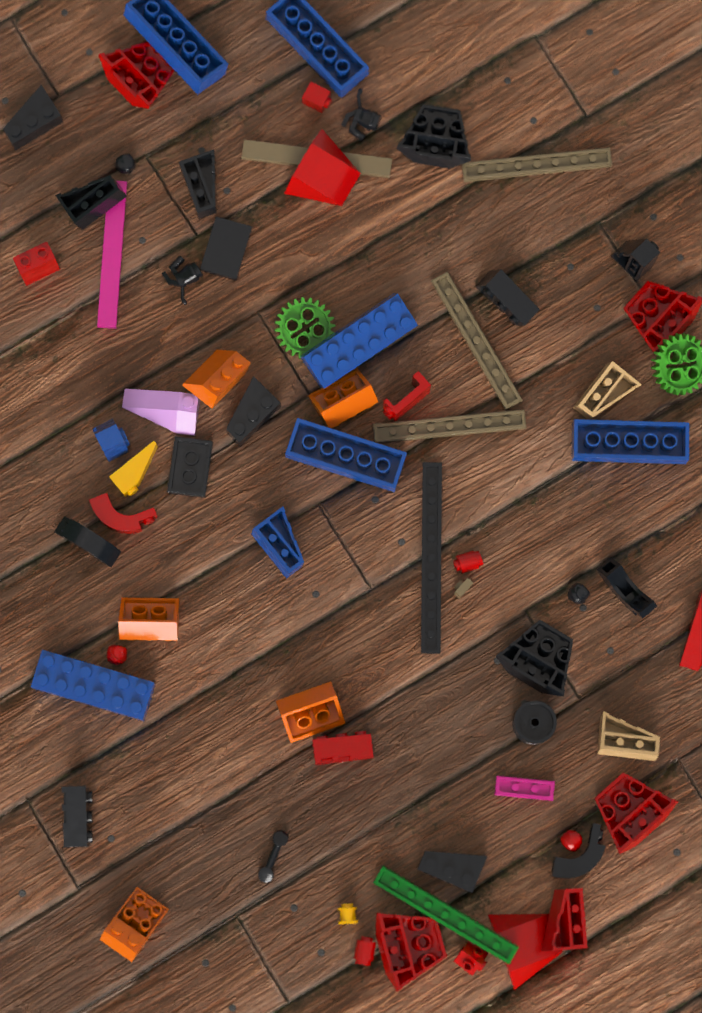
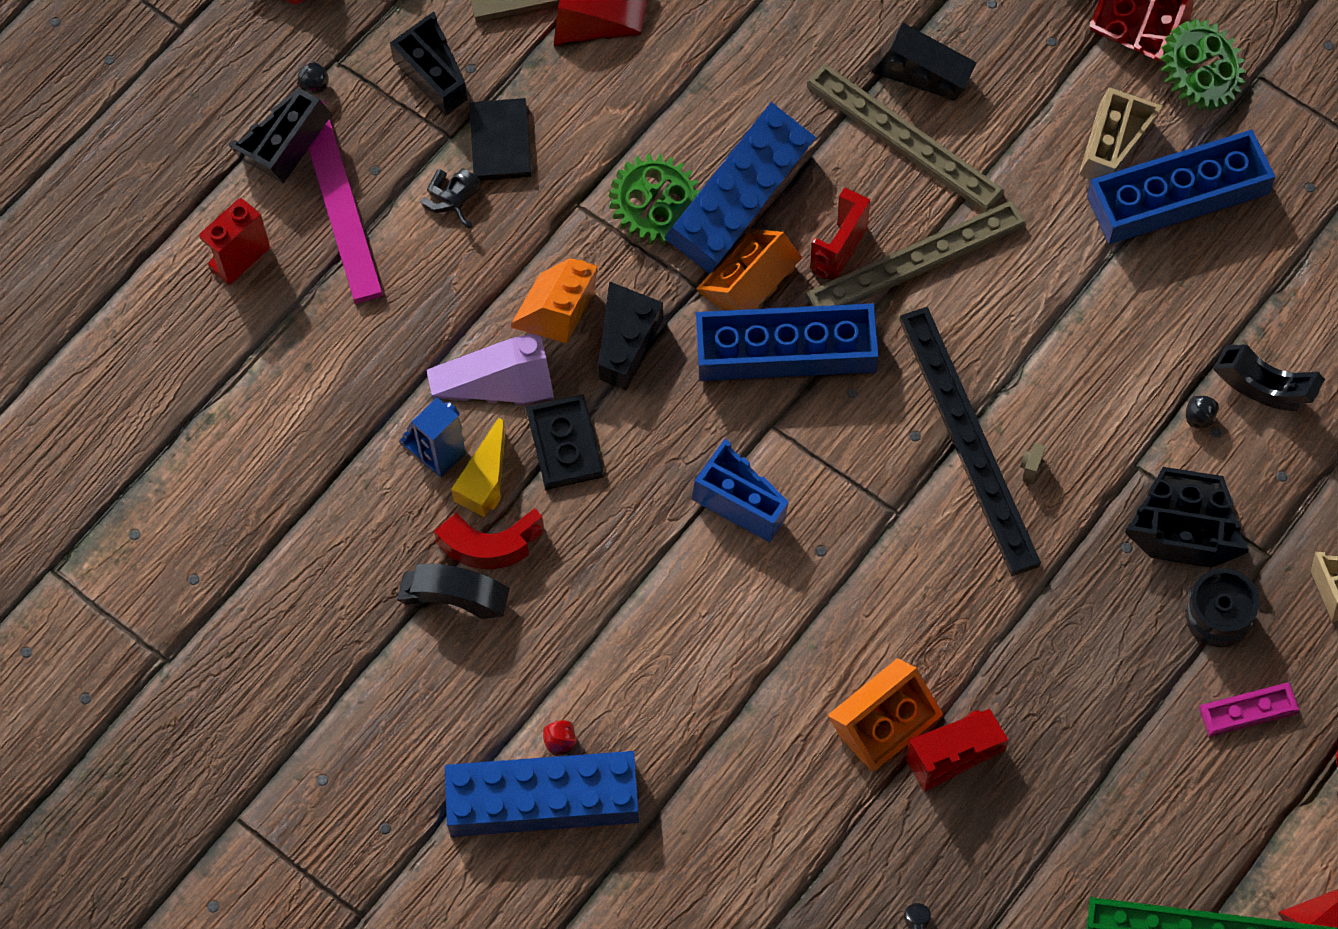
camera: 15 degrees left, 15 degrees down
black wedge [3,85,63,151] -> none
orange slope [118,597,179,641] -> none
black wedge [417,851,487,893] -> none
red brick [453,550,483,574] -> none

